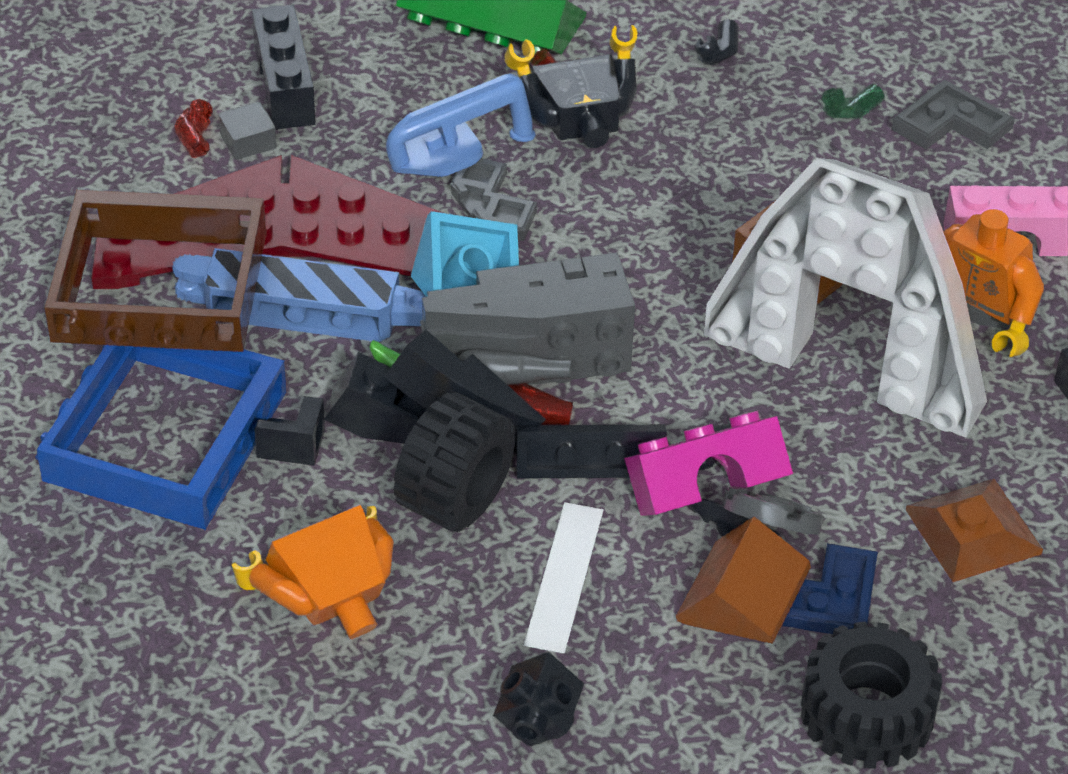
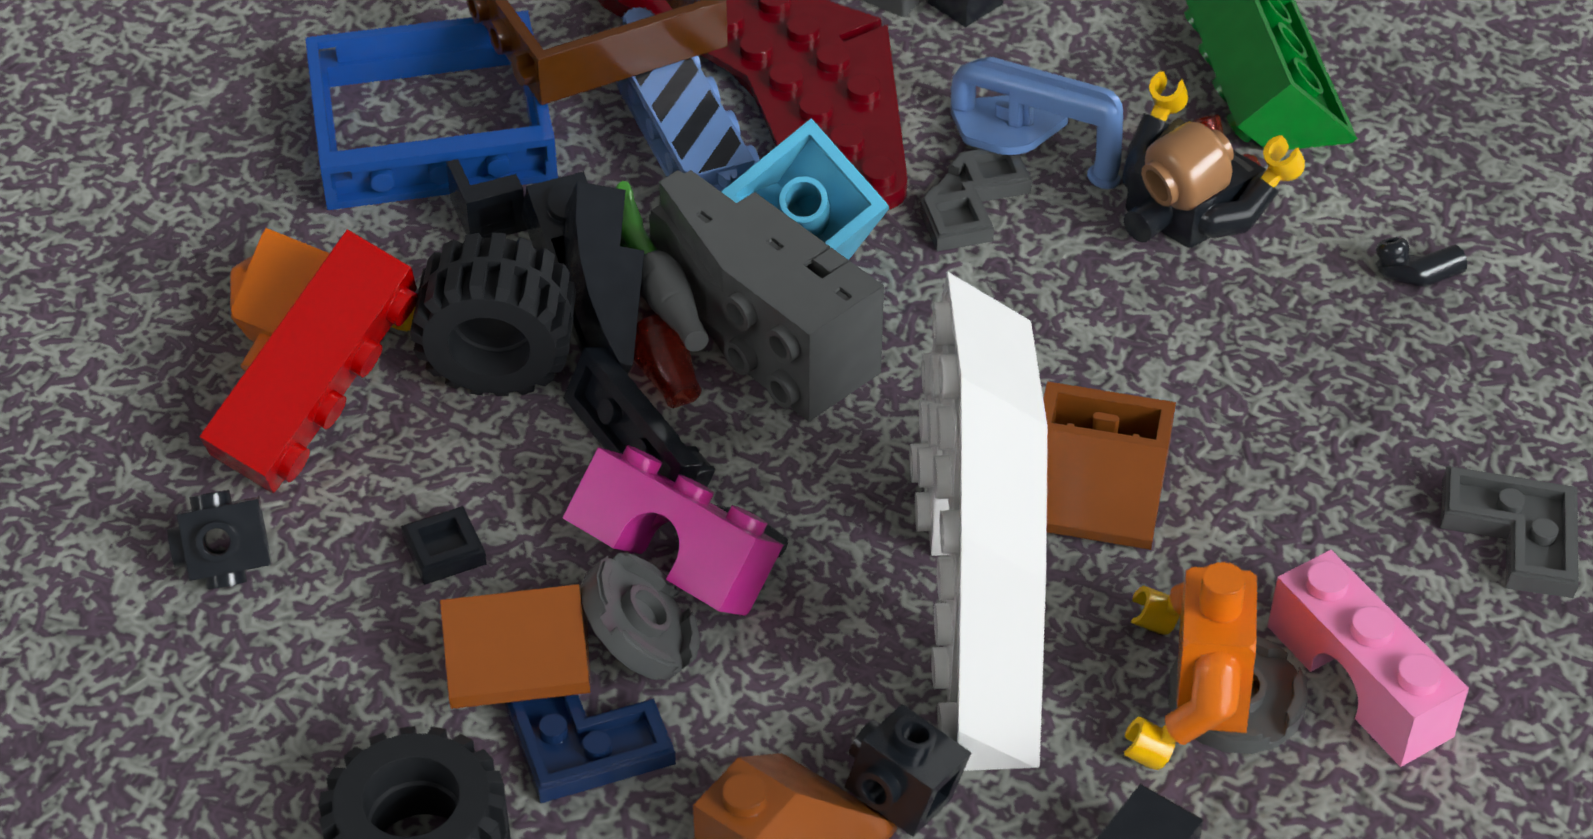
camera: 60 degrees right, 0 degrees up
white sticker [524,502,603,654] -> none
clear green arm [821,84,885,119] -> none
none -> red brick [199,229,418,493]
none -> black tile [401,506,487,585]
none -> black brick [844,704,971,837]
none -> medium nougat head [1141,121,1234,211]

